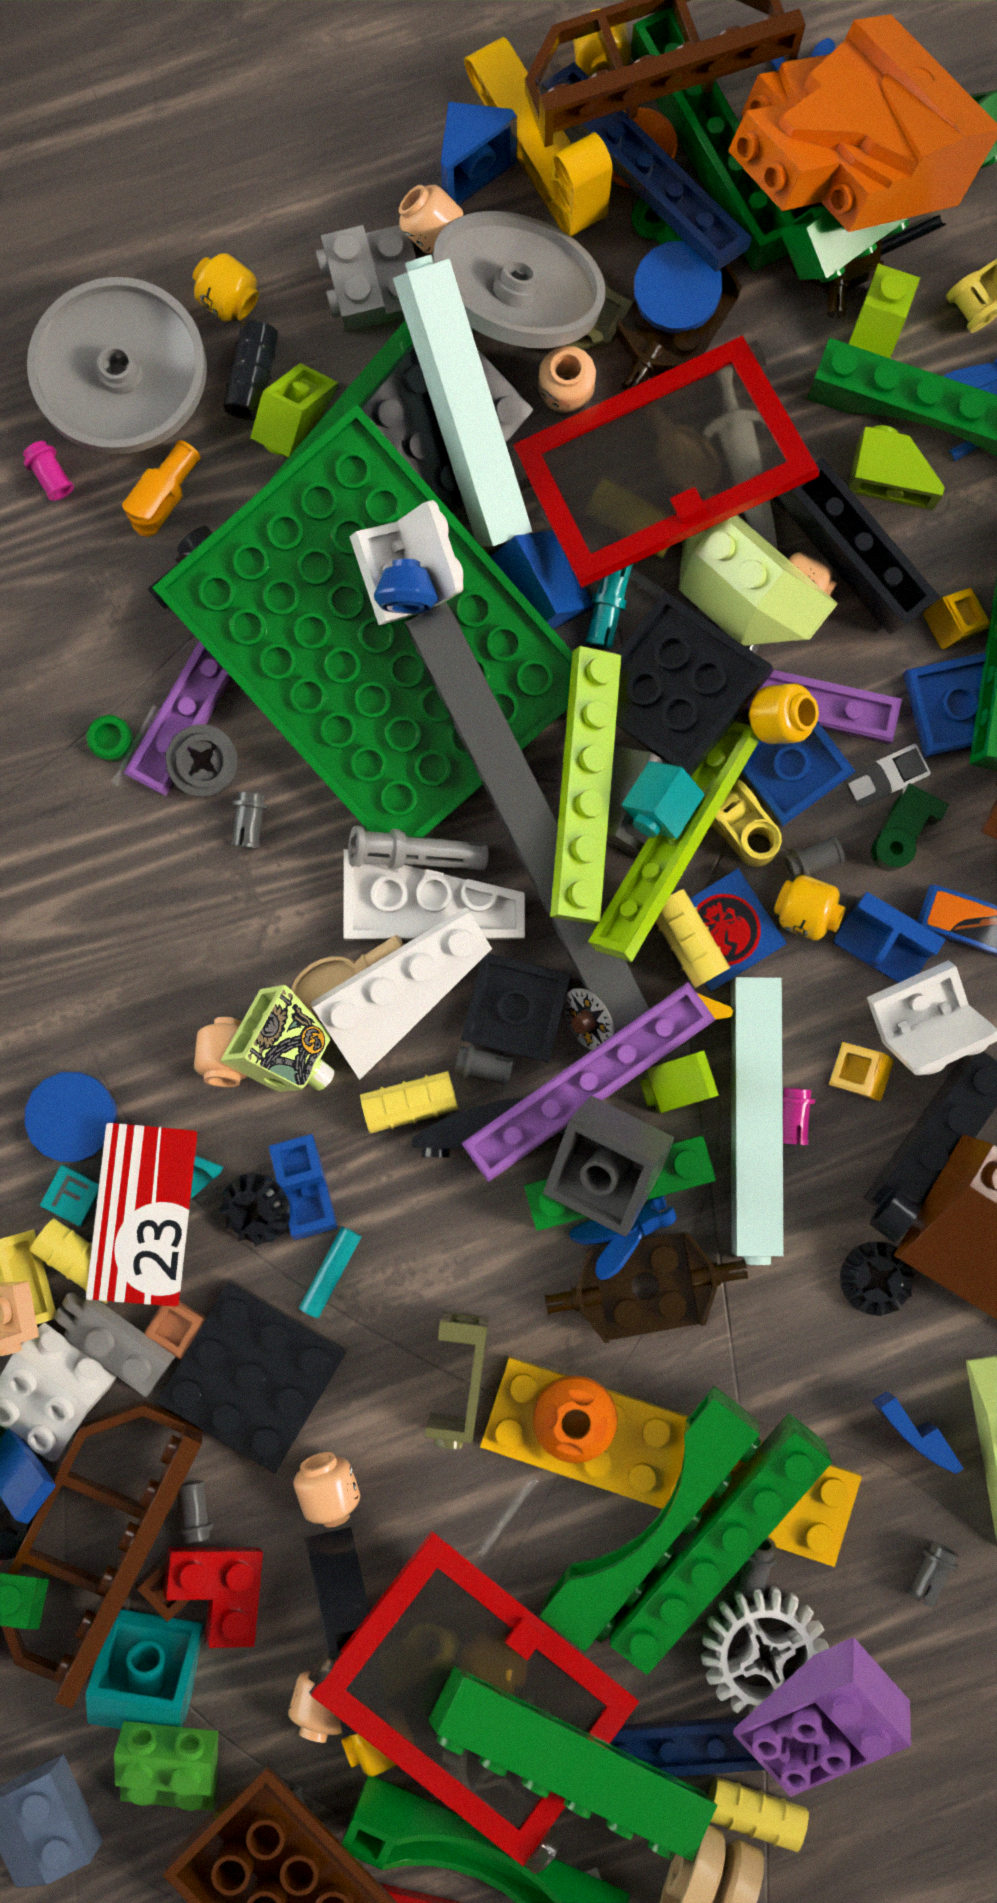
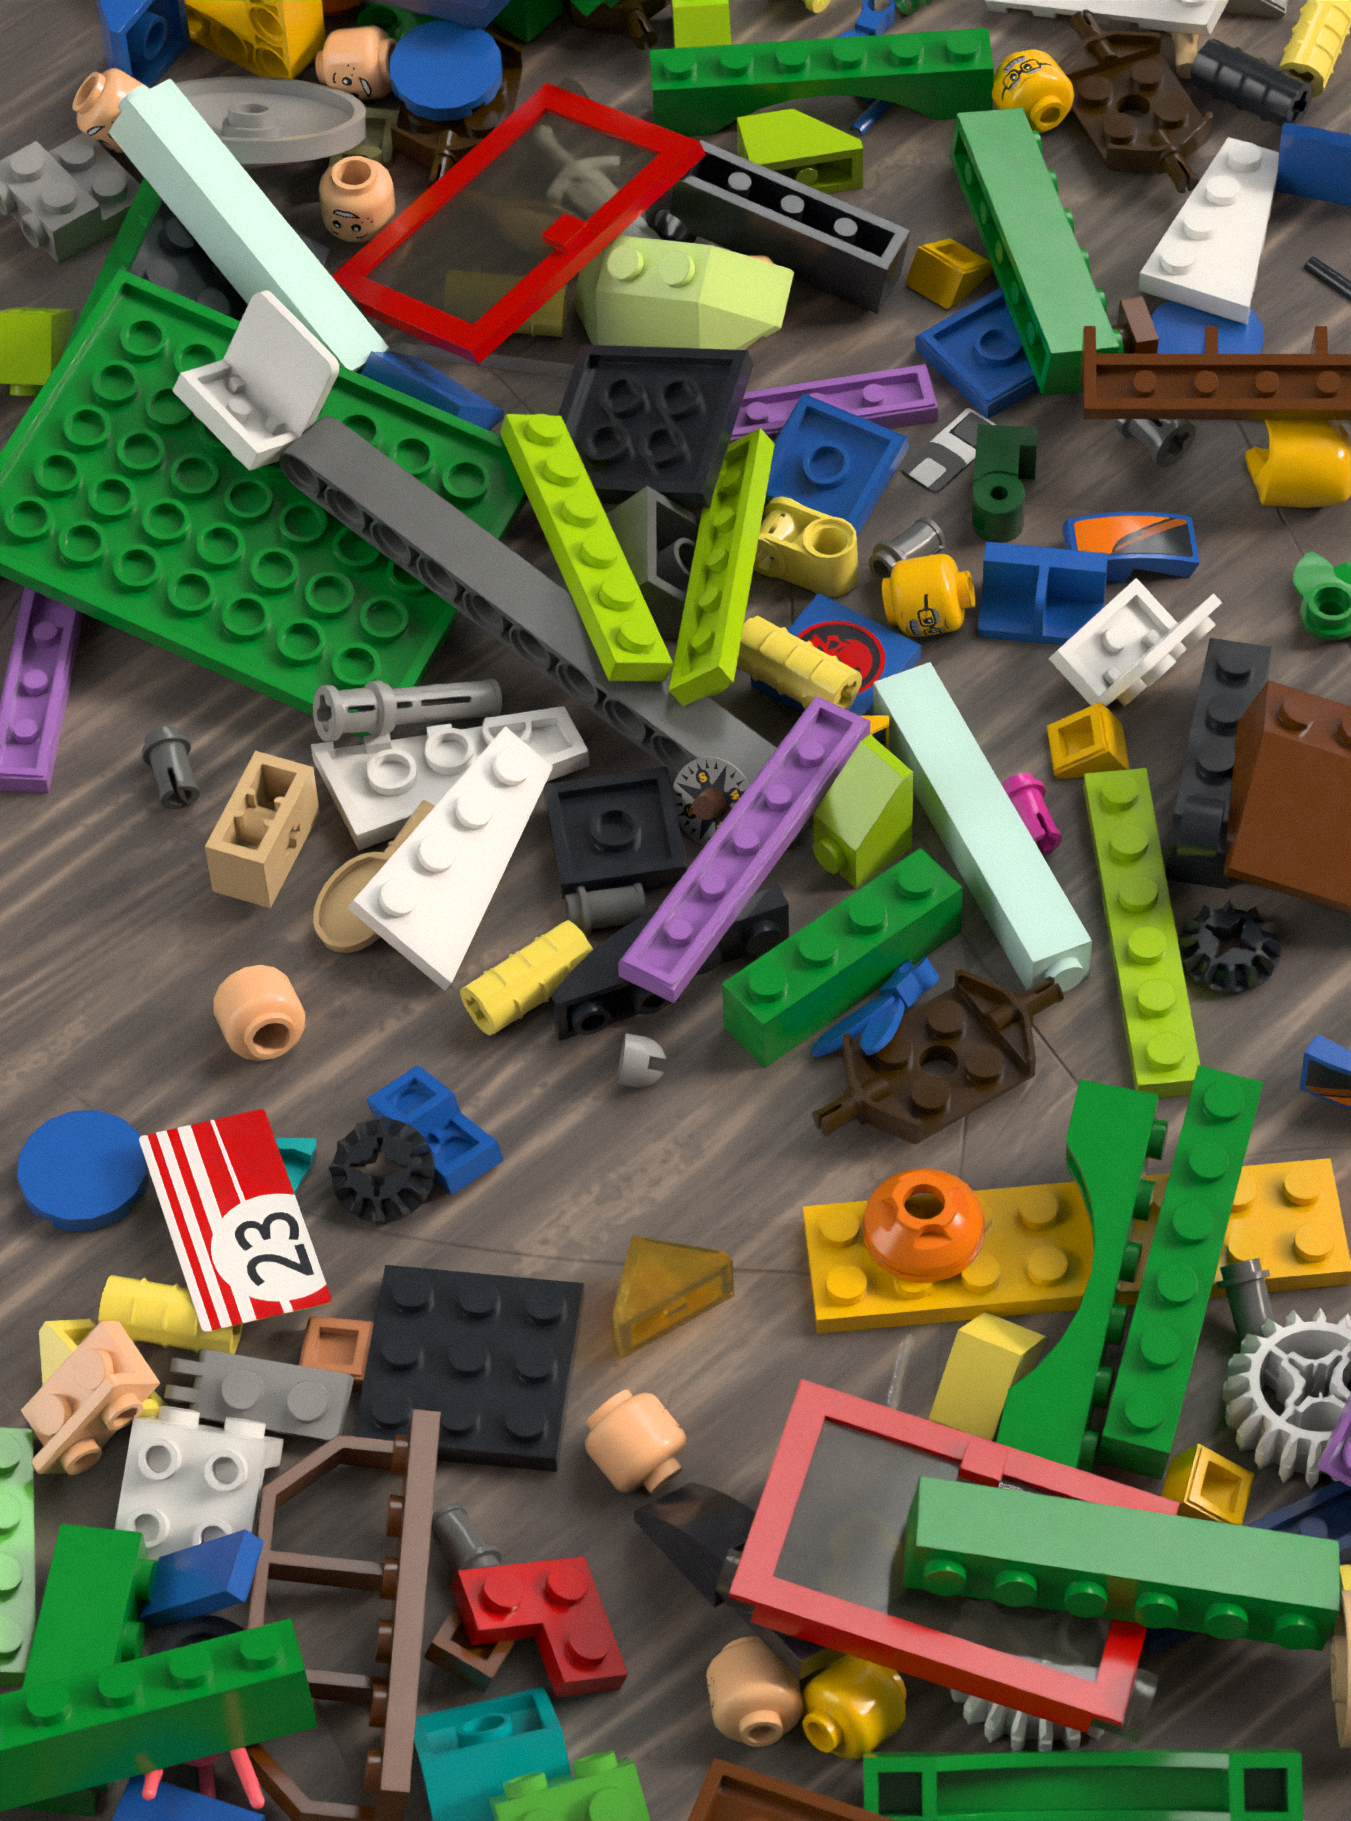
camera: 25 degrees left, 30 degrees down
teal tile [39,1164,99,1227] -> none
dark grey gear [165,724,237,797] -> none
torso [220,985,334,1092] -> none
teal piece [298,1226,362,1318] -> none
blue cone [374,559,438,614] -> none
olive panel [425,1312,489,1449] -> none
dark grey slope [543,1095,675,1237] -> none
teal pin [585,563,634,650] -> none
teal brick [621,761,705,839] -> none
yellow head [748,683,819,744] -> none
none -> tan brick [205,751,320,909]
none -> light nougat head [315,26,398,101]
none -> clear yellow slope [611,1235,734,1360]
none -> light grey hinge [617,1033,666,1088]
none -> light yellow slope [929,1312,1046,1442]
none -> lime plate [1083,768,1201,1098]
none -> yellow slope [1161,1443,1254,1526]

